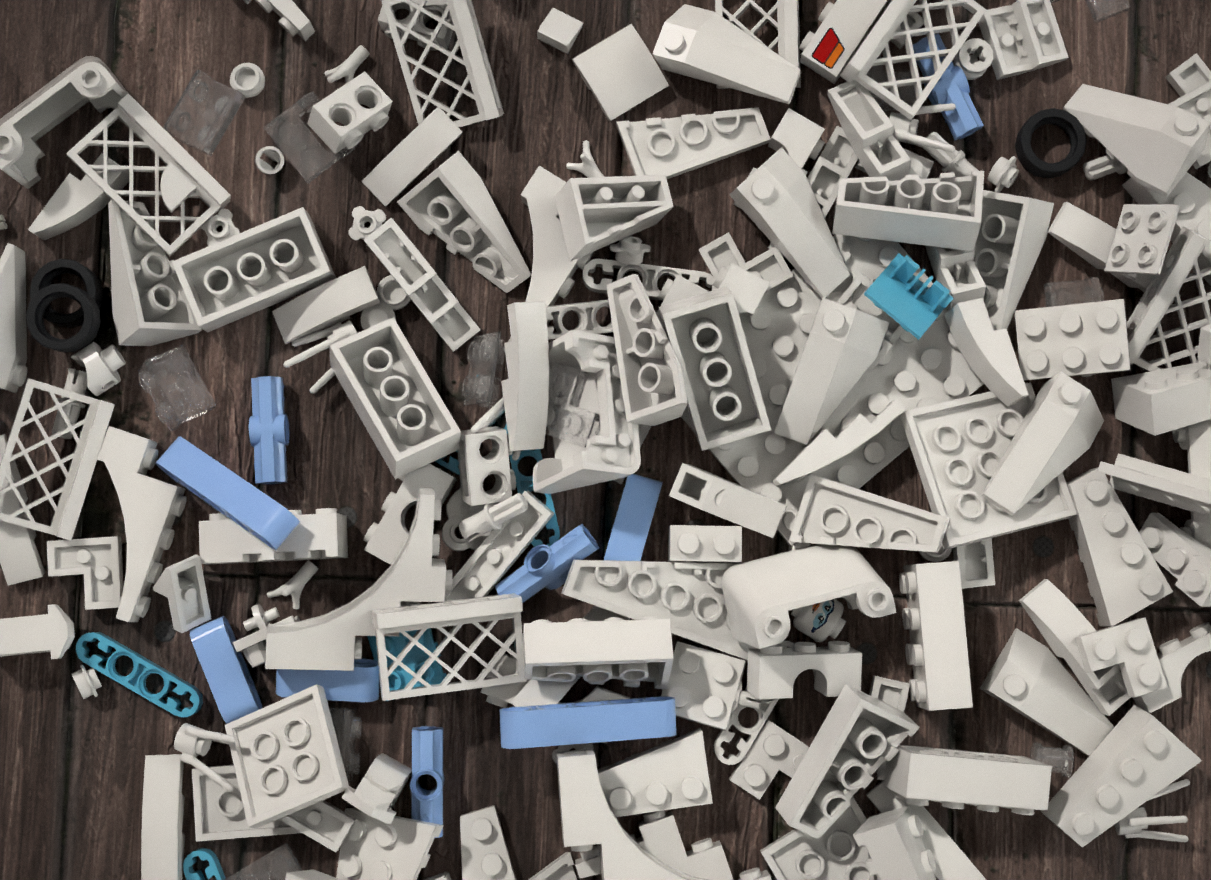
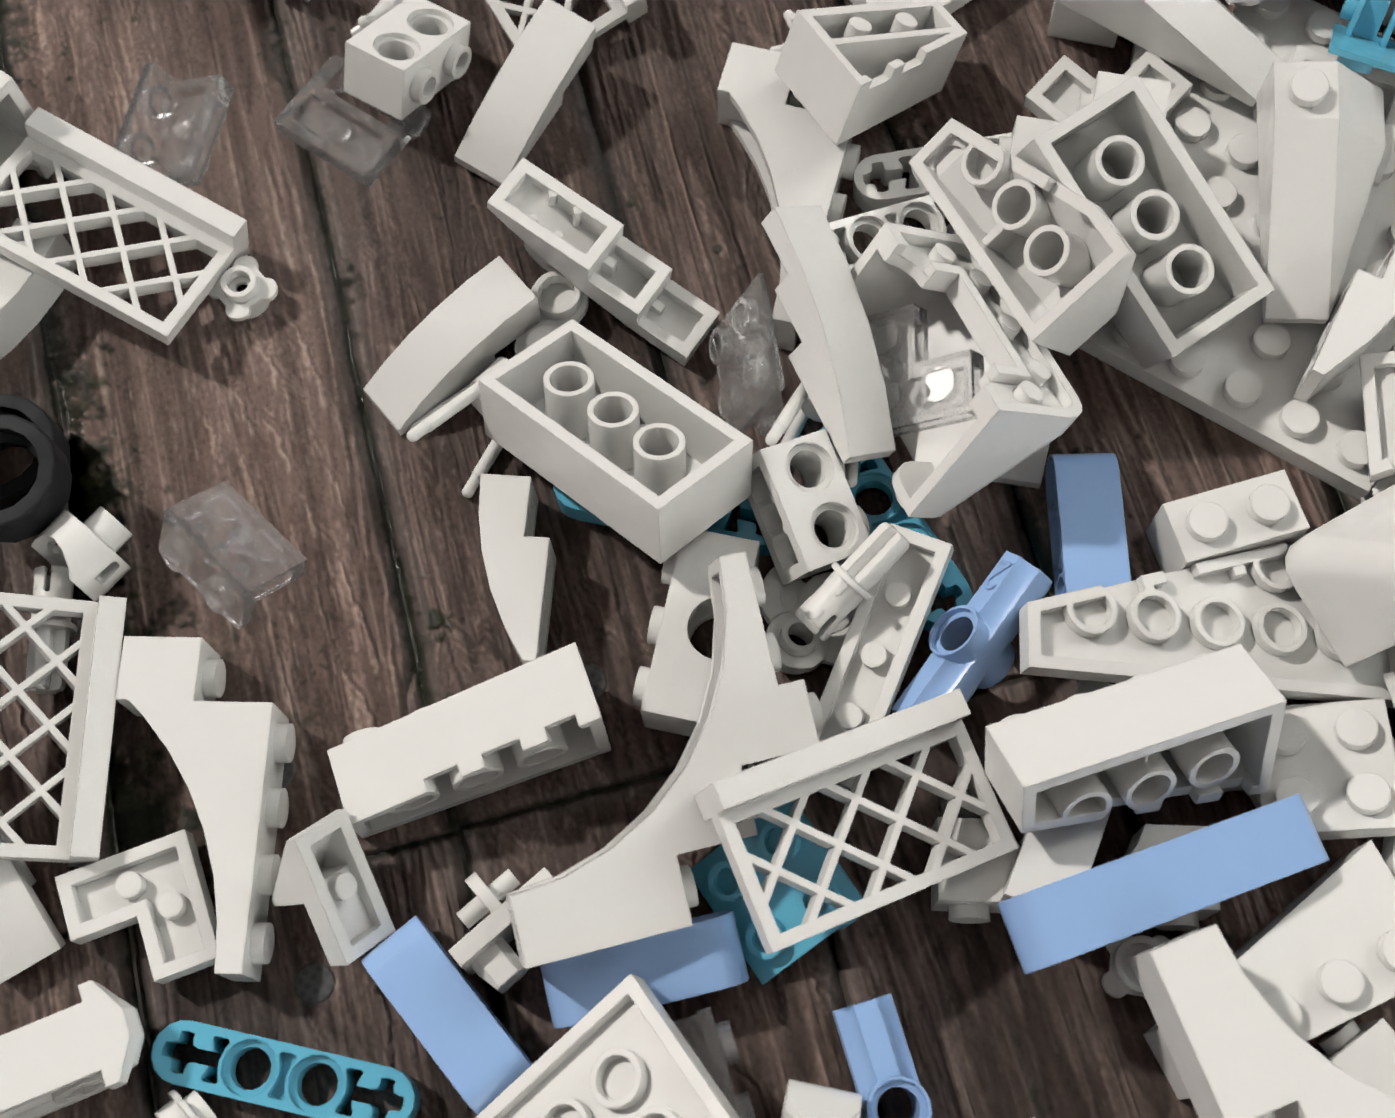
camera: 10 degrees left, 15 degrees down
white wedge [108,199,202,346] -> none
light blue beam [155,436,300,550] -> none
white tile [160,162,197,213] -> none
white brick [172,207,336,333] -> none
white plate [230,63,265,98] -> none
light blue piece [249,376,290,485] -> none
white hinge [255,146,284,174] -> none
white bar [267,560,318,609] -> none
white plate [349,206,386,241] -> none
white wedge [397,150,531,293] -> none
white plate [610,236,651,265] -> none
white slope [669,463,787,538] -> none
none -> white slope [478,474,556,664]

